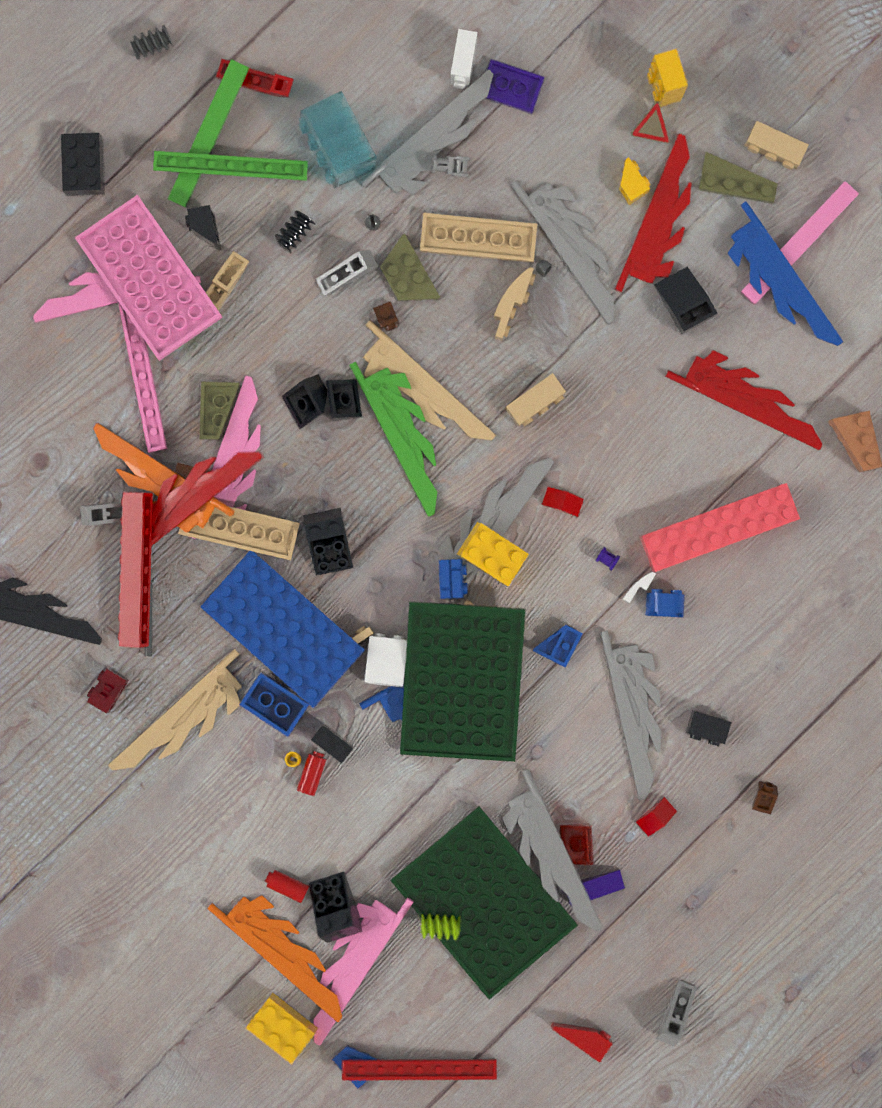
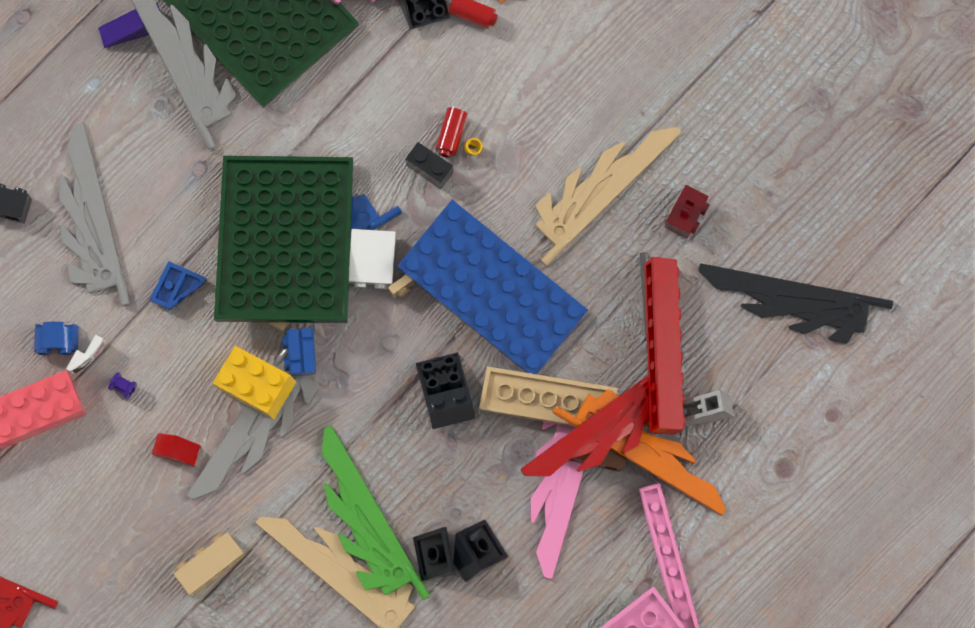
camera: 175 degrees right, 10 degrees down
olive wing [199,382,240,440] -> none
blue brick [239,672,309,737] -> none
clear red slope [560,823,594,865] -> none
red slope [636,797,677,837] -> none

